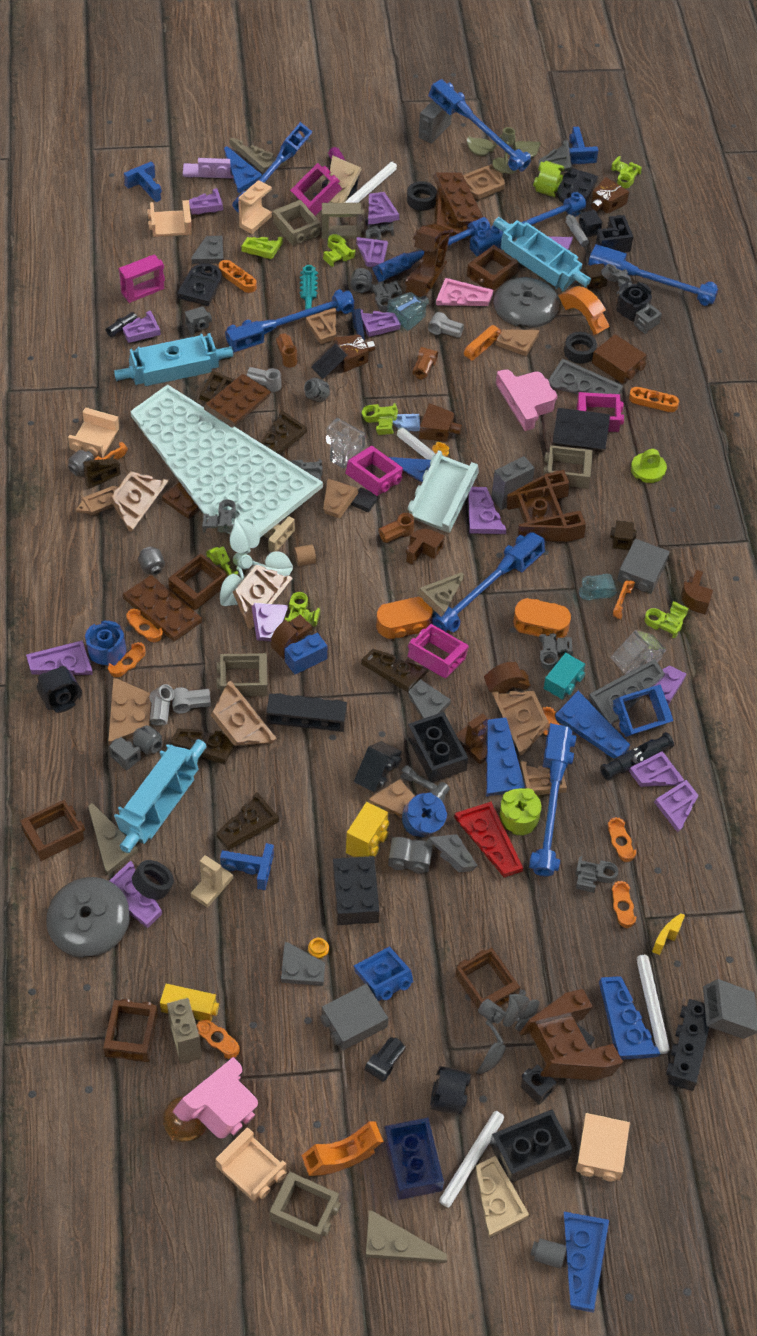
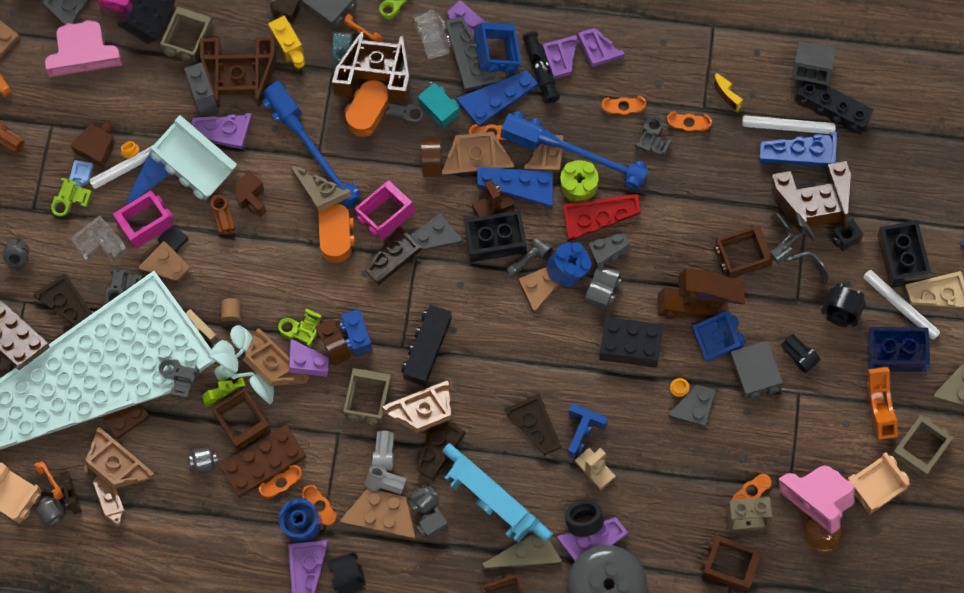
camera: 70 degrees left, 15 degrees up
yellow brick [160,984,219,1021] -> none
yellow brick [346,802,389,857] -> none
black brick [353,741,402,792] -> none
light nougat panel [576,1113,630,1182] -> none
none -> yellow brick [268,16,305,68]
none -> reddish brown wedge [332,32,411,104]
none -> reddish brown wedge [658,268,745,319]

